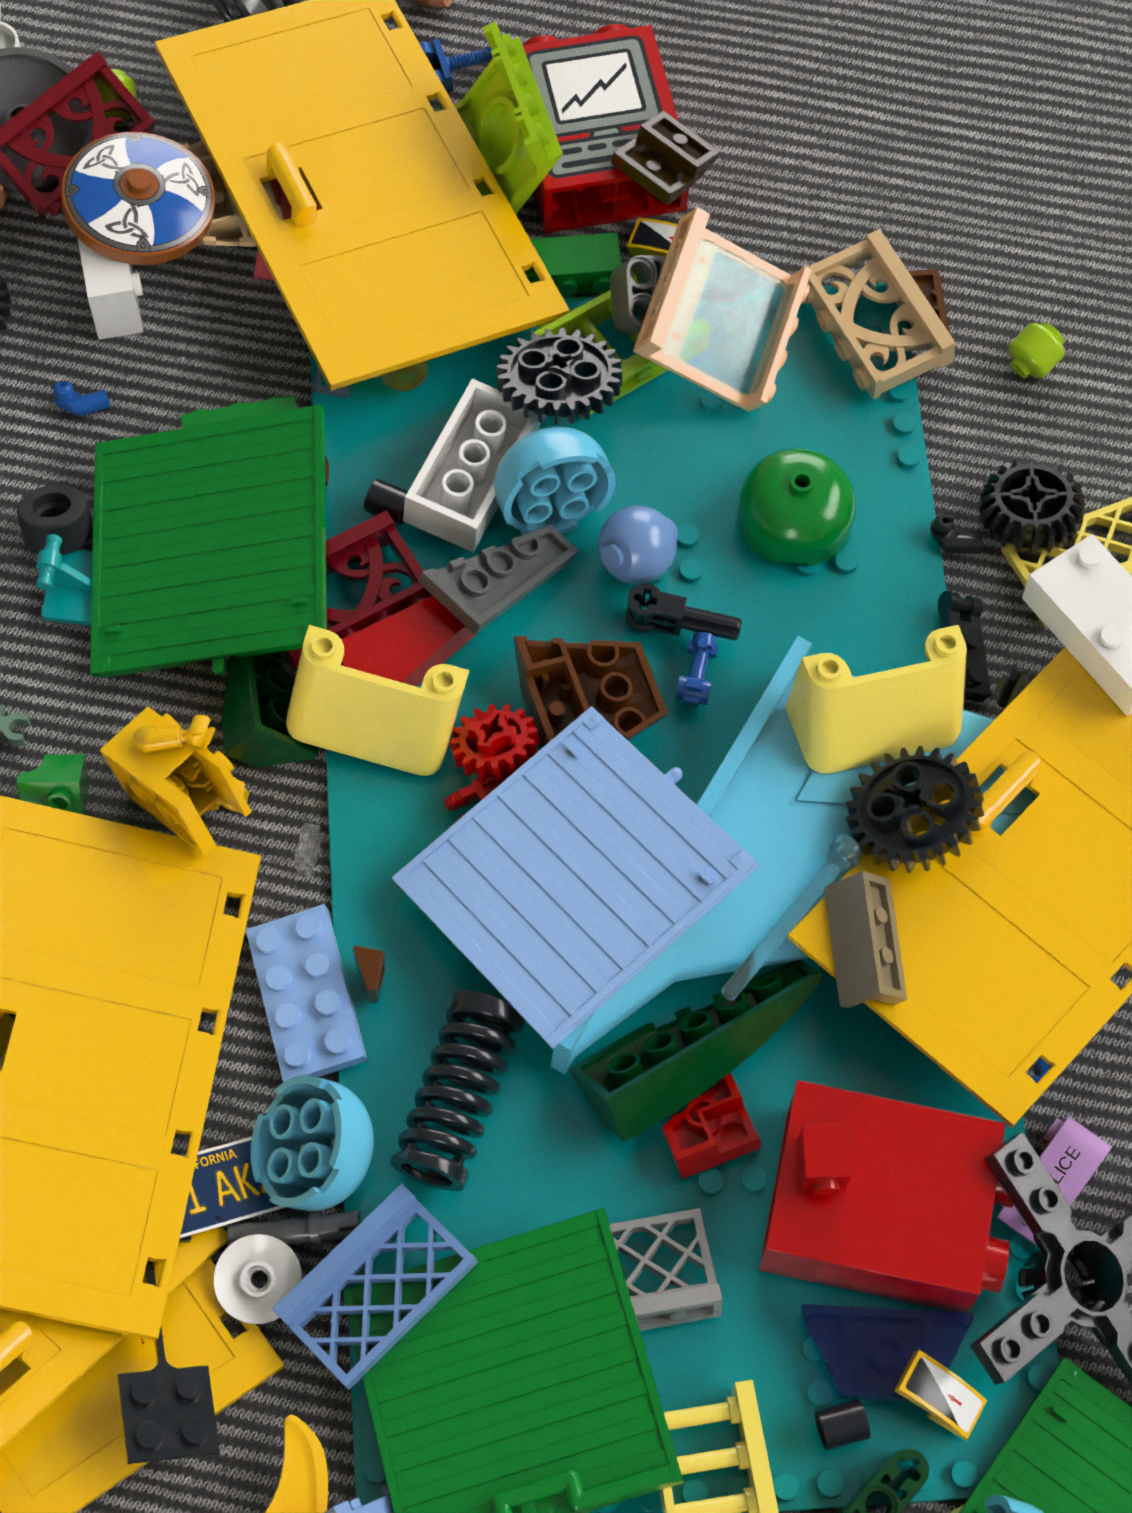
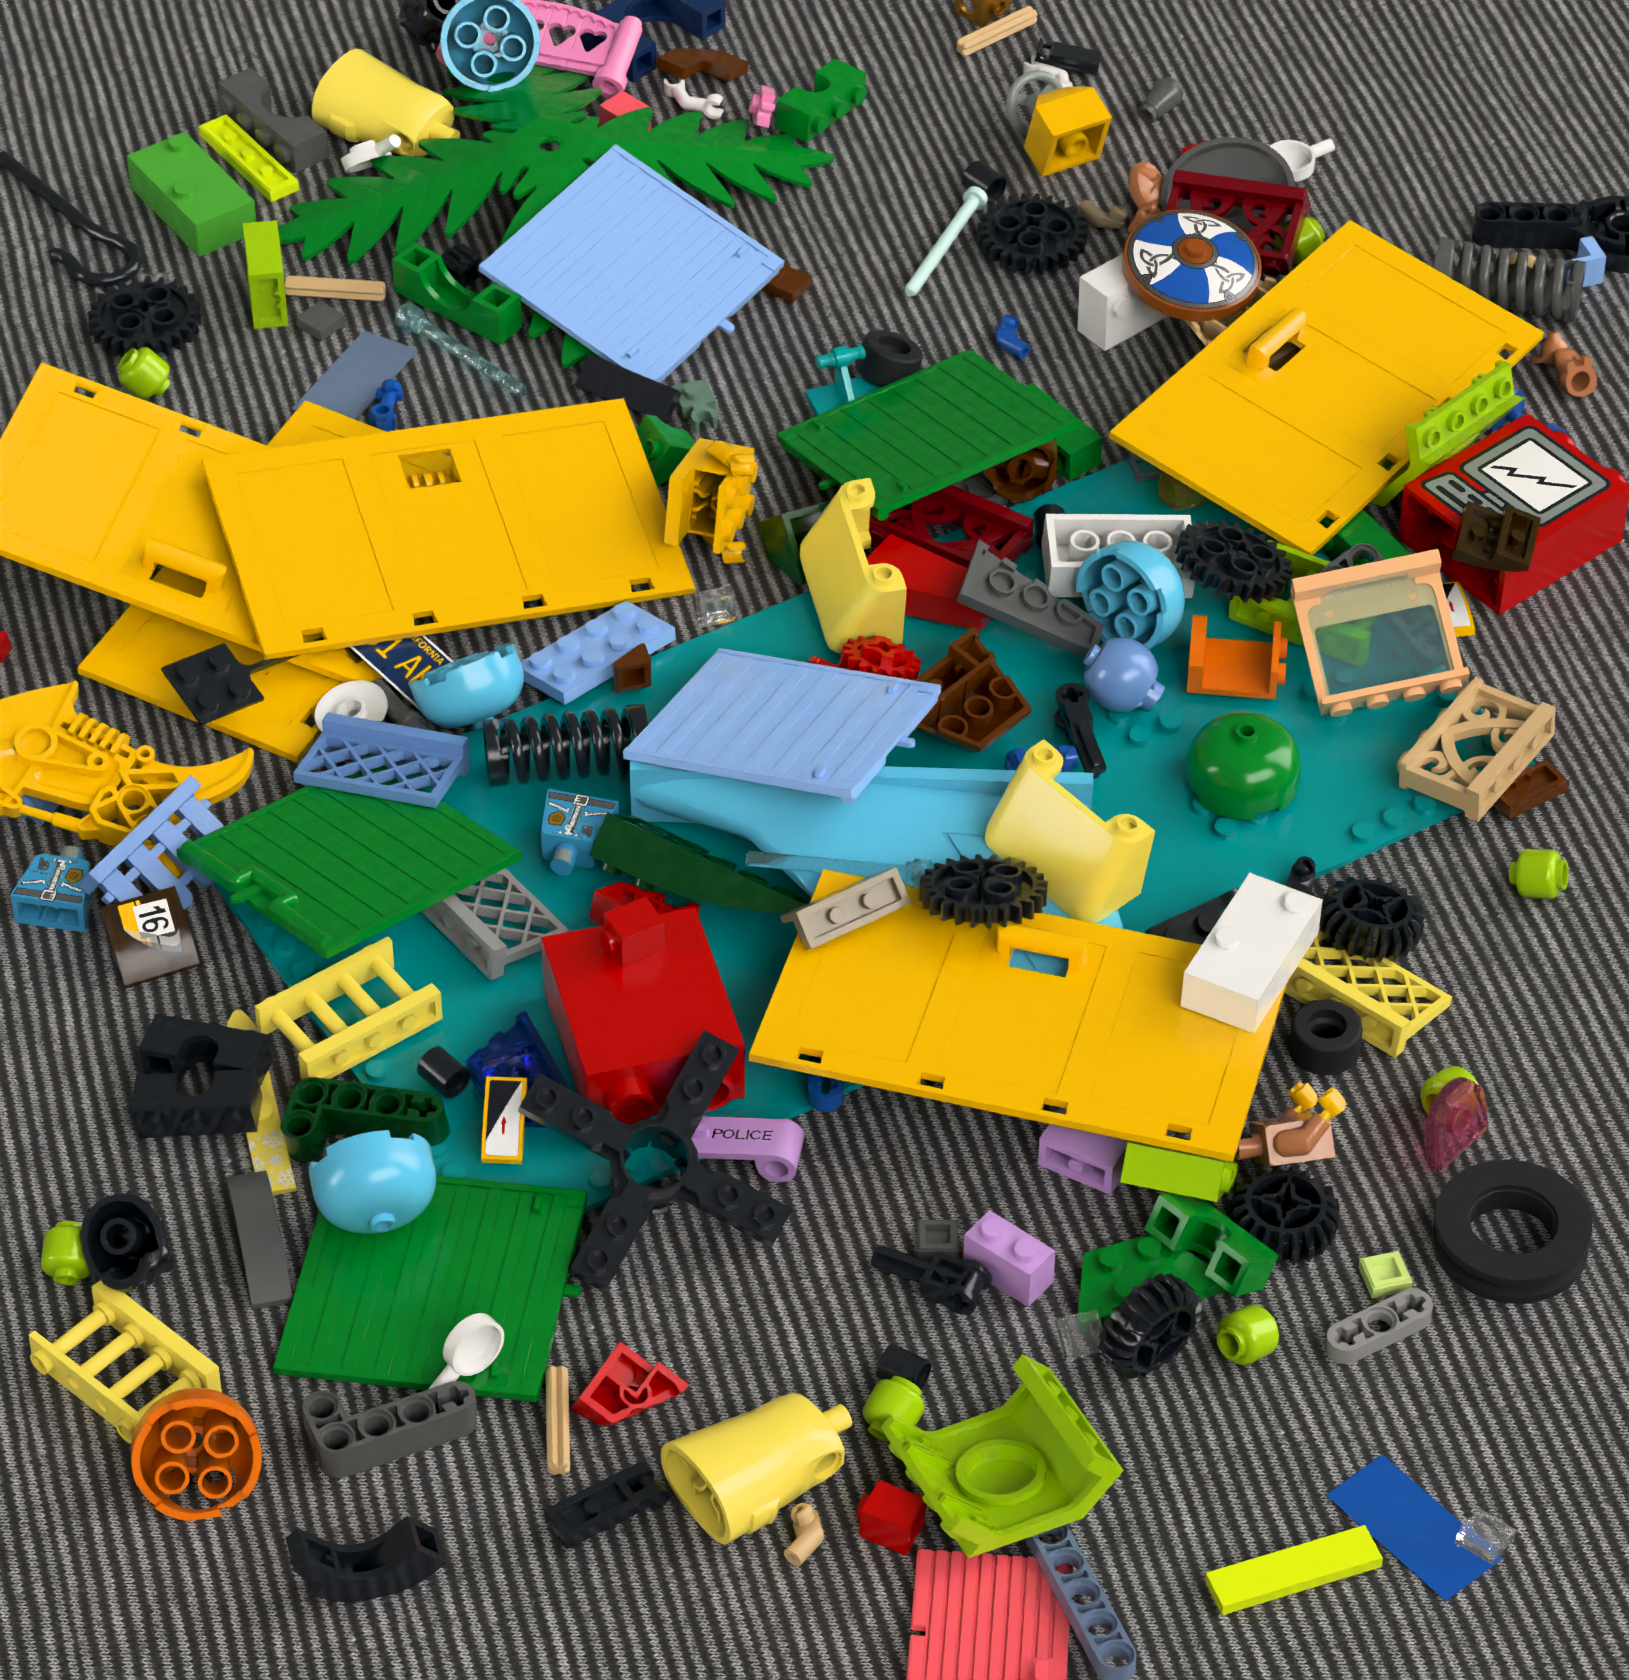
camera: 65 degrees right, 20 degrees down
none -> dark azure torso [541,789,619,876]
none -> orange panel [1186,615,1288,700]

